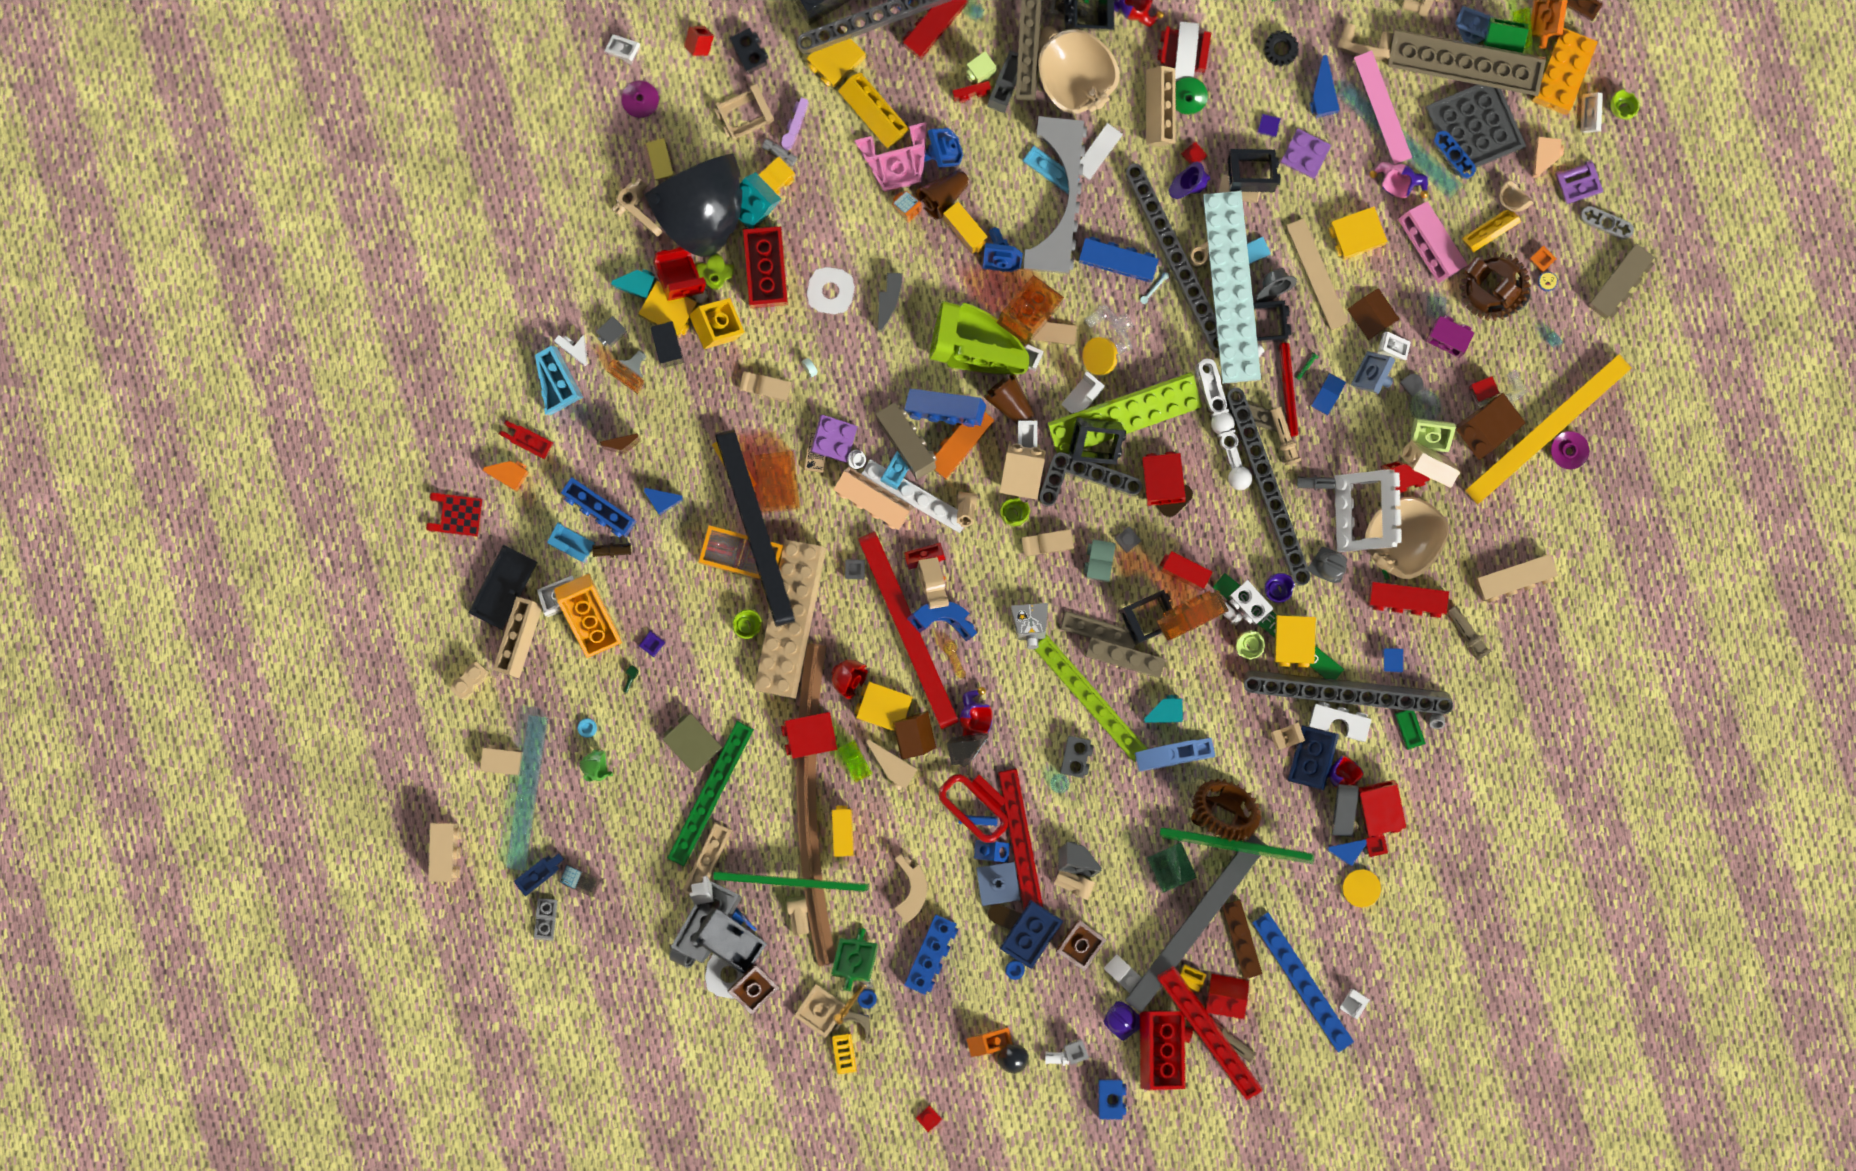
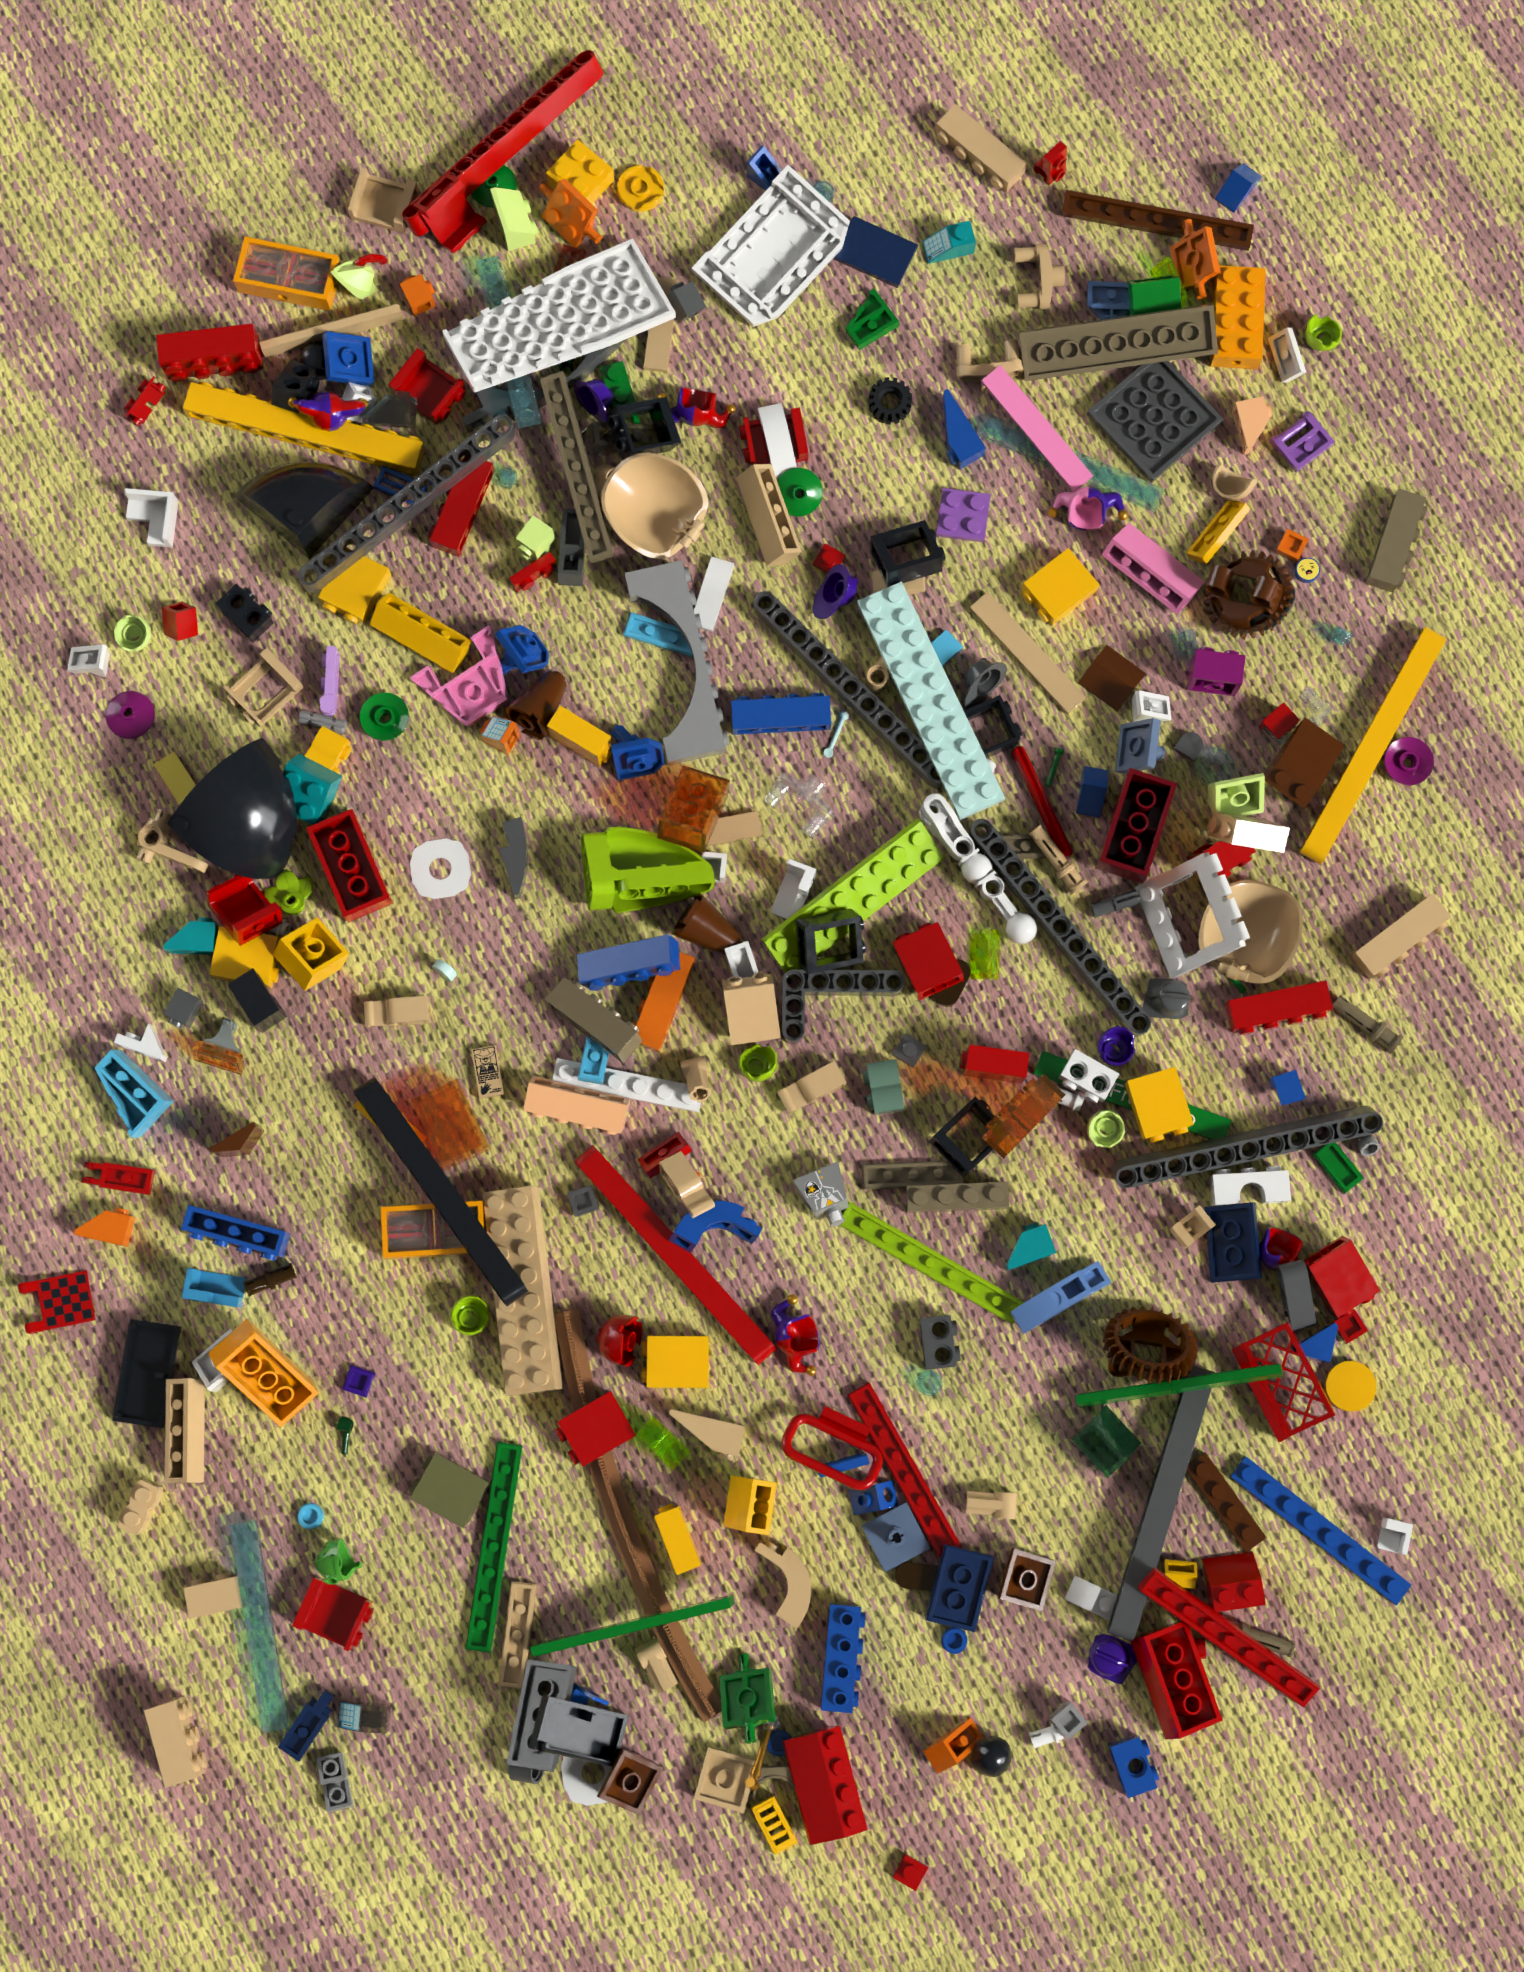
camera: 20 degrees left, 5 degrees down
blue slope [644,488,683,515] -> none
white panel [690,876,714,905] -> none
medium lavender plate [810,415,858,463] -> none
white plate [847,450,866,469] -> none
reddish brown slope [893,711,936,759] -> none
clear yellow piece [943,641,966,679] -> none
clear smoke slope [947,733,989,767] -> none
dark grey slope [1058,842,1102,877] -> none
yellow tile [1082,337,1118,375] -> none
dark purple tile [1257,114,1281,138] -> none
blue beam [1433,131,1476,179] -> none
light grey beam [1580,206,1634,240] -> none
none -> yellowish green hair [113,615,151,652]
none -> red panel [292,1577,374,1651]
none -> green dish [360,693,409,741]
none -> yellow brick [723,1475,777,1535]
none -> red slope [782,1726,868,1845]
none -> clear neon green slope [970,929,1000,980]
none -> dark red brick [1095,768,1177,884]
none -> red fence [1231,1322,1336,1442]

